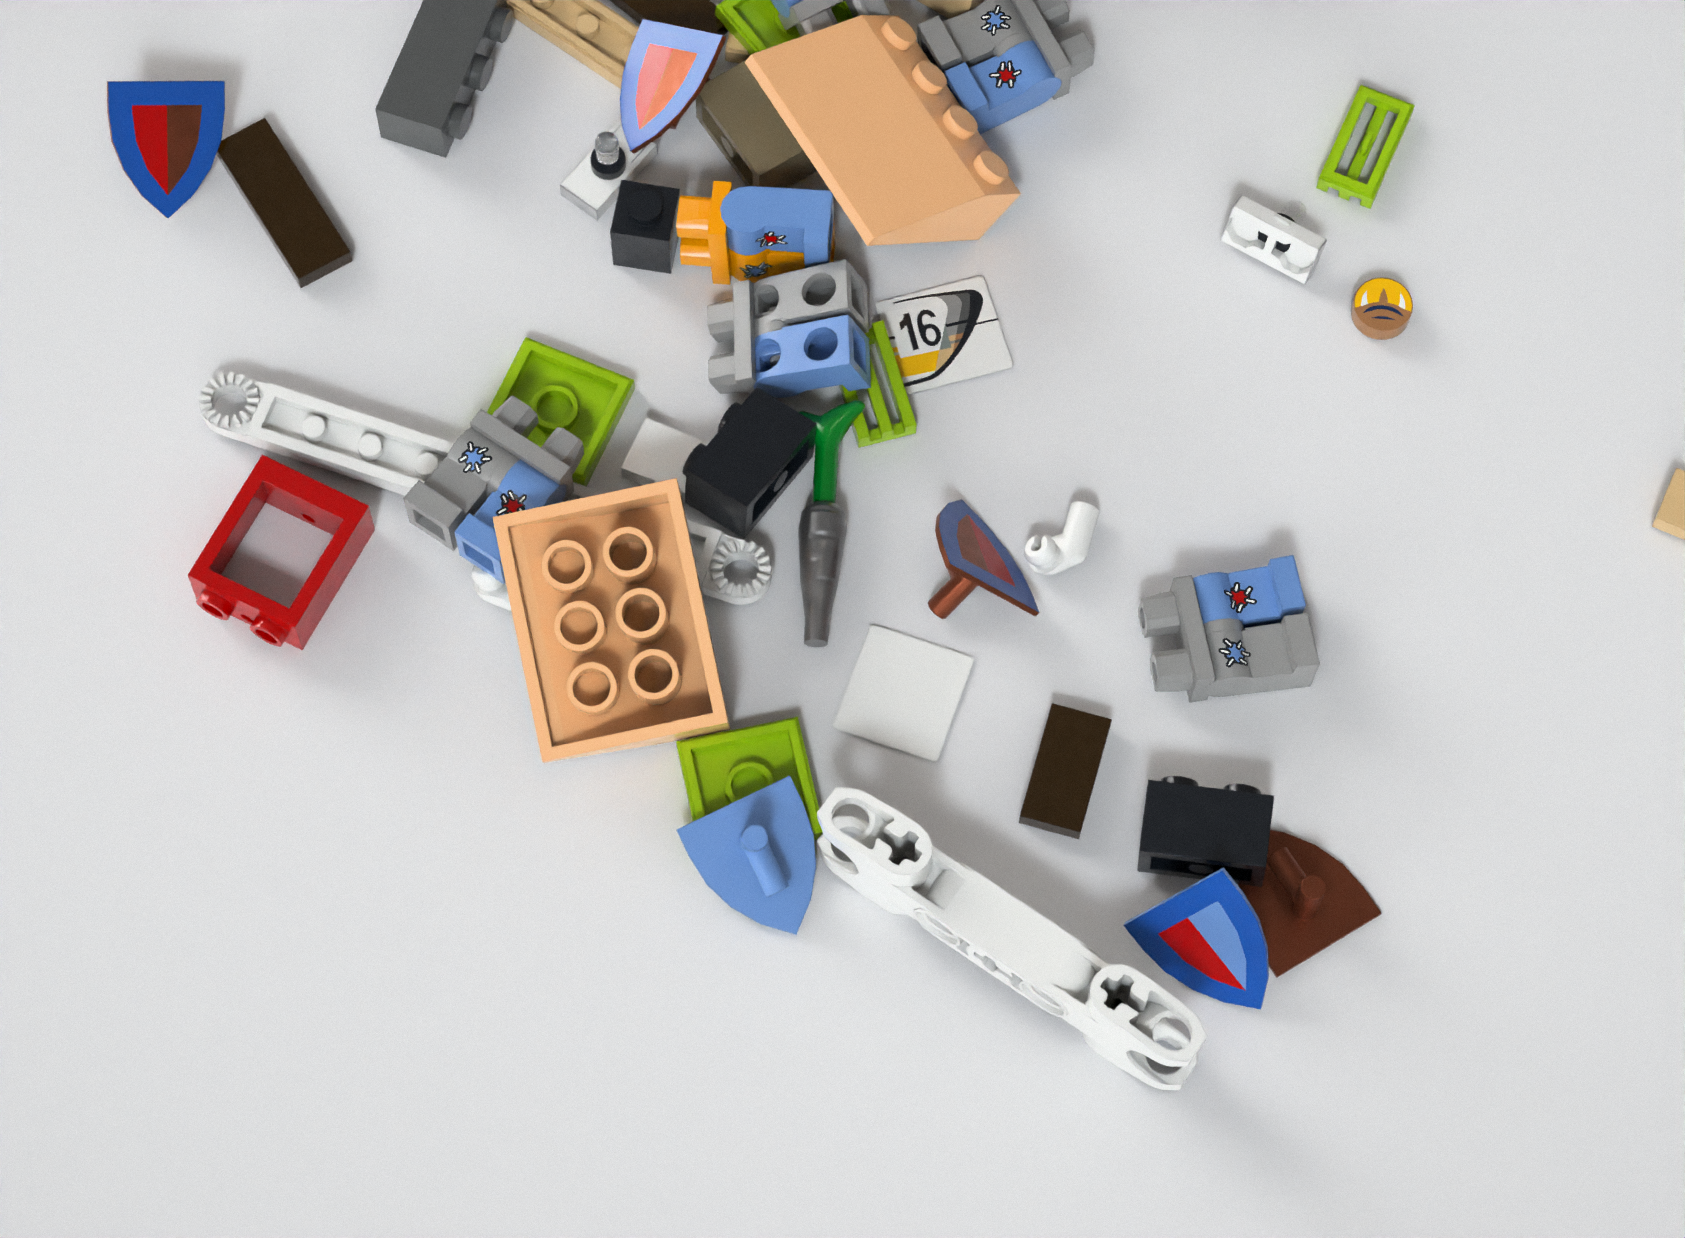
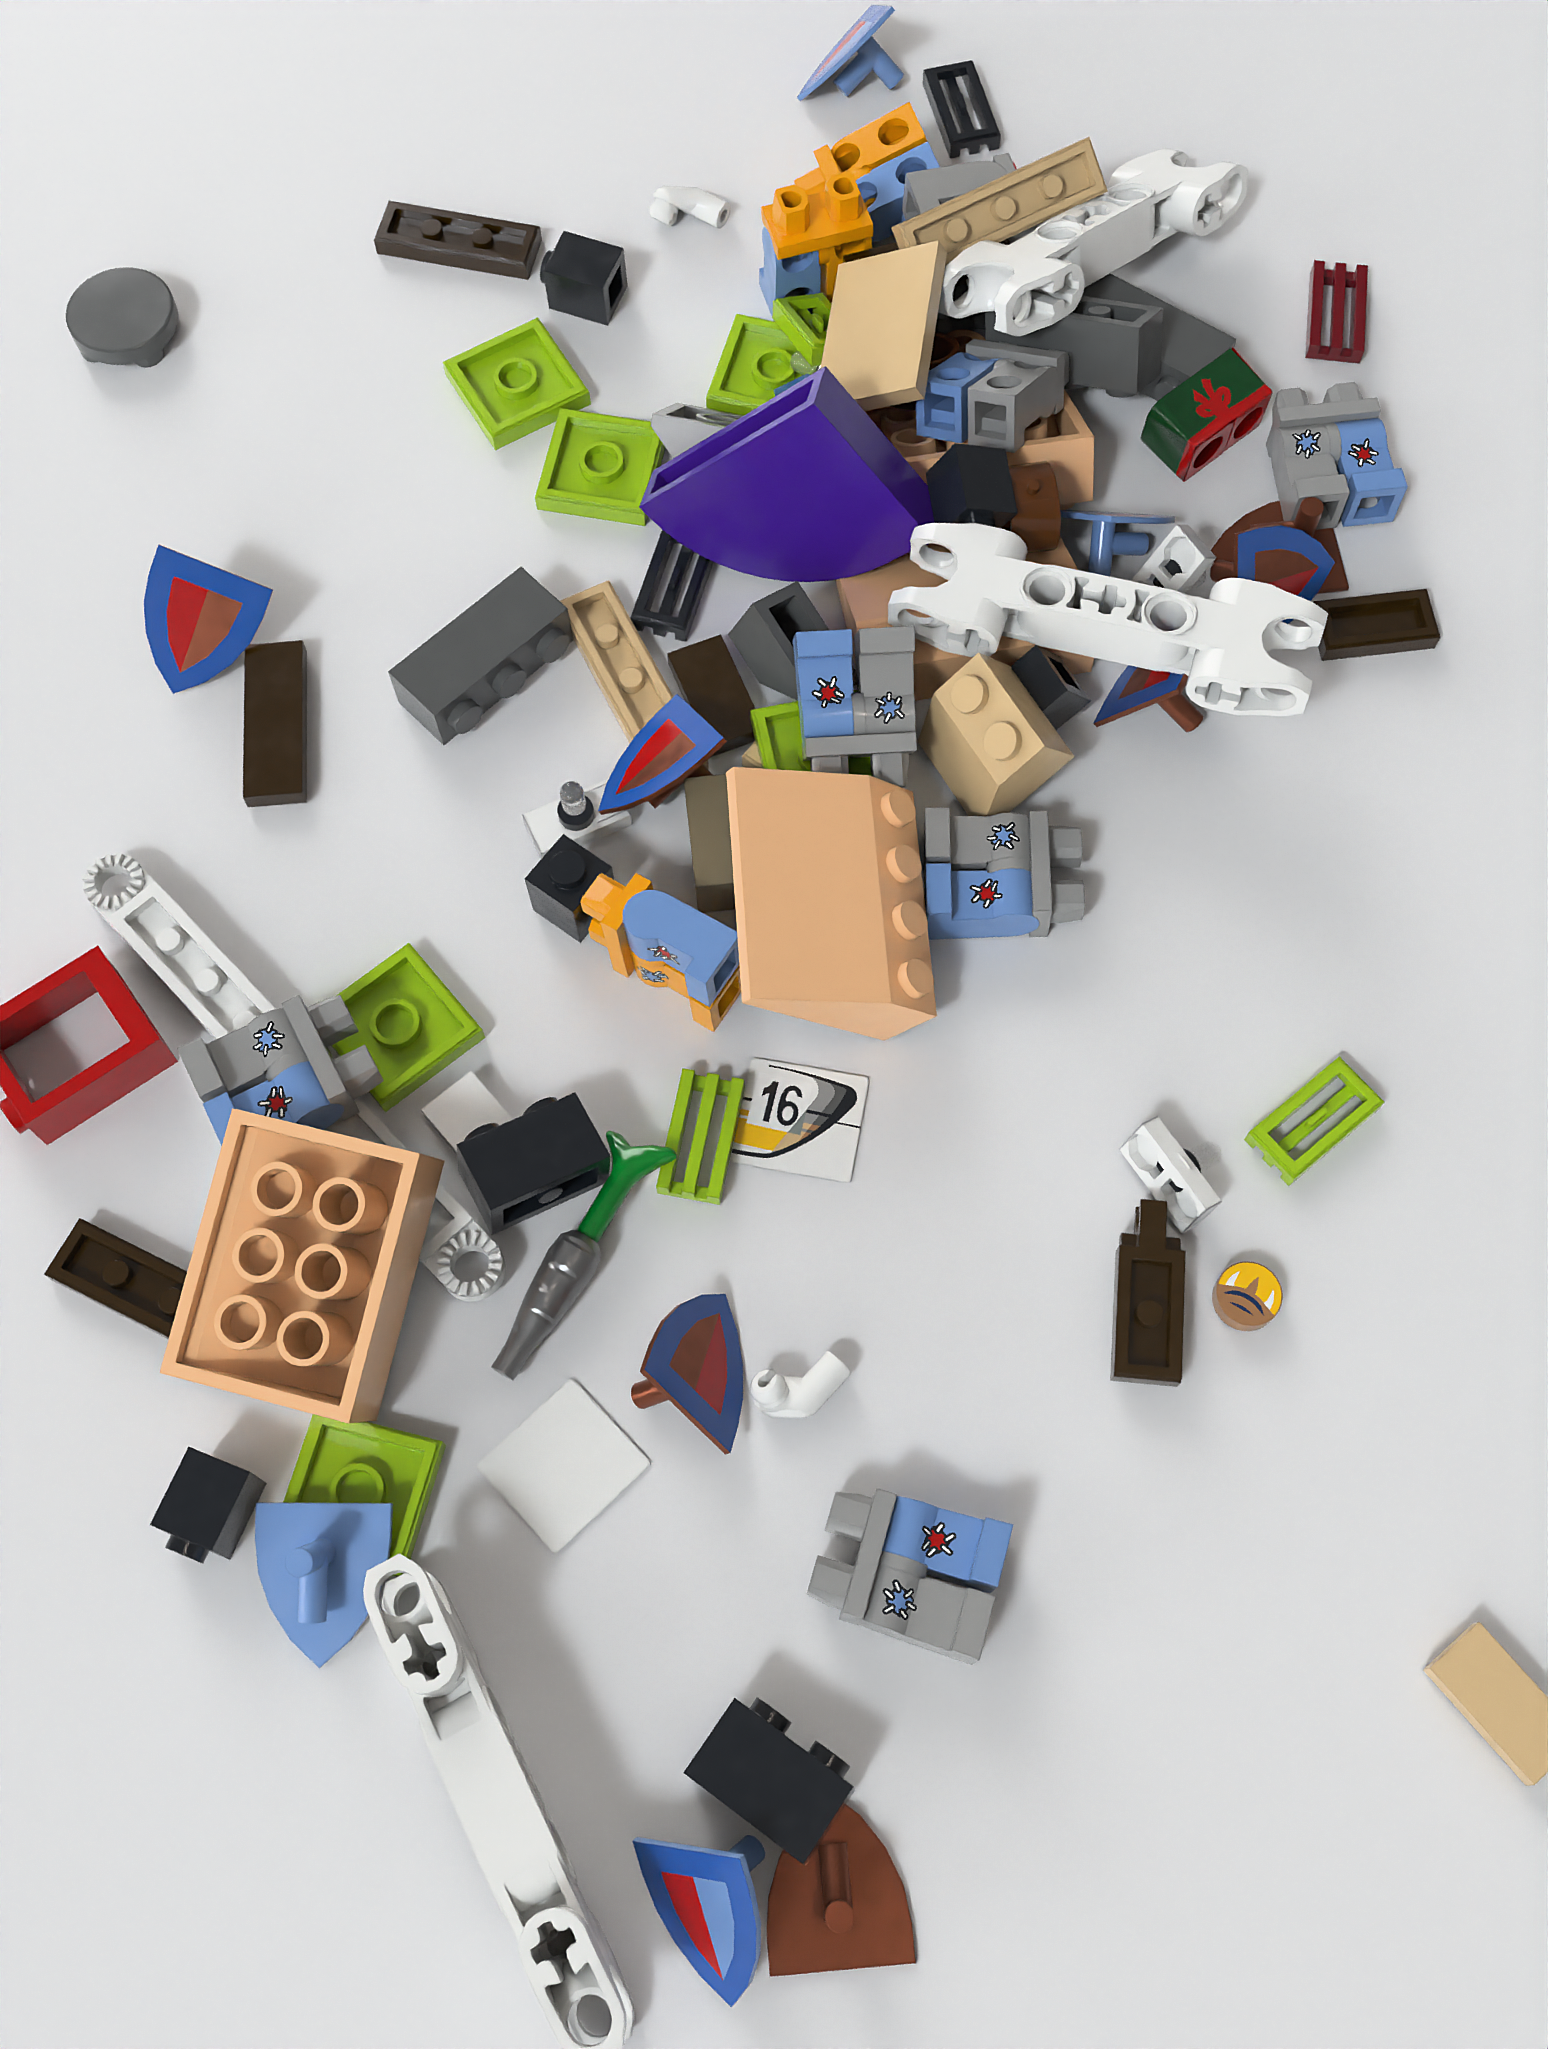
camera: 30 degrees right, 0 degrees up
hips [707,259,871,398] -> none
dark brown tile [1019,703,1112,839] -> none
none -> dark brown tile [44,1218,187,1339]
none -> black brick [150,1446,267,1564]
none -> dark brown hinge [1110,1199,1186,1387]

